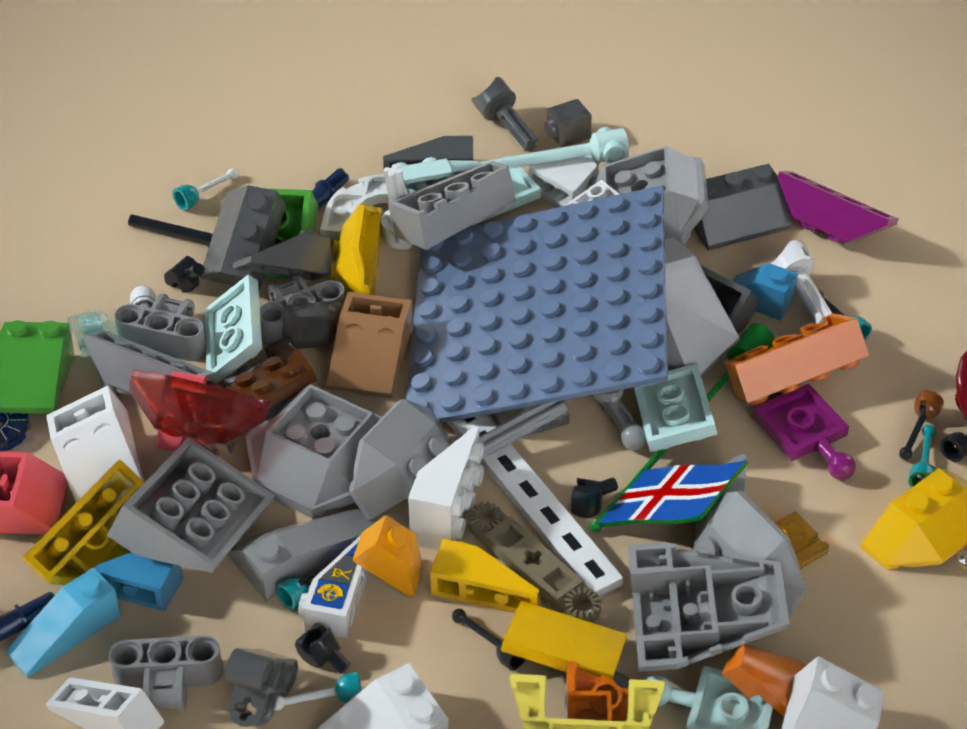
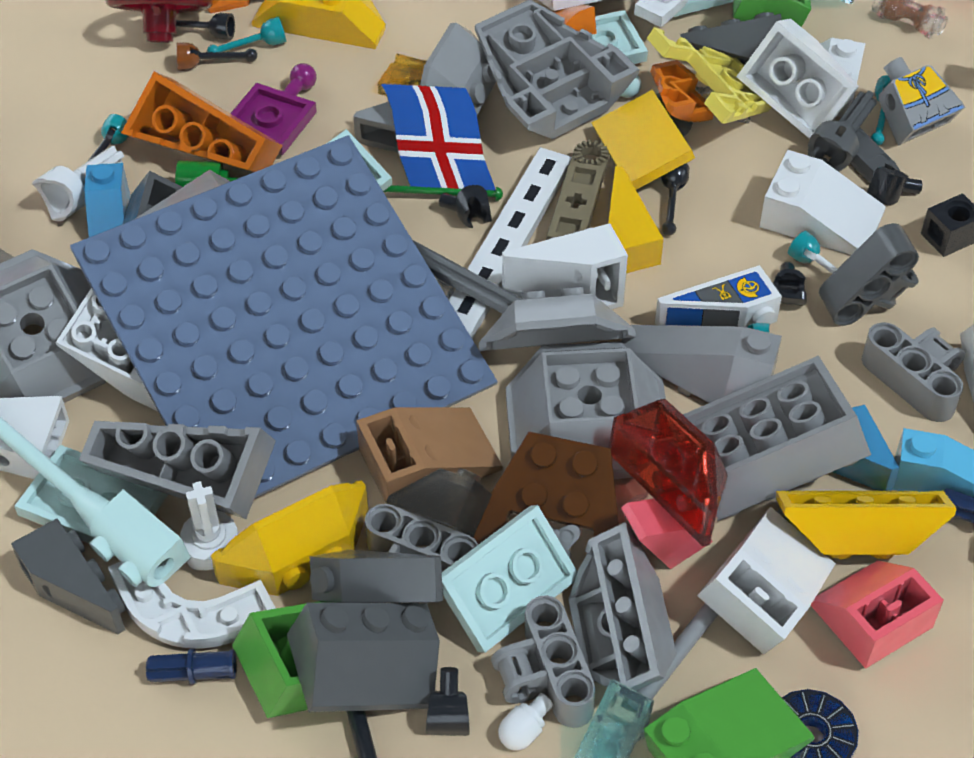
camera: 125 degrees left, 5 degrees up
light orange slope [352,515,423,598] -> none

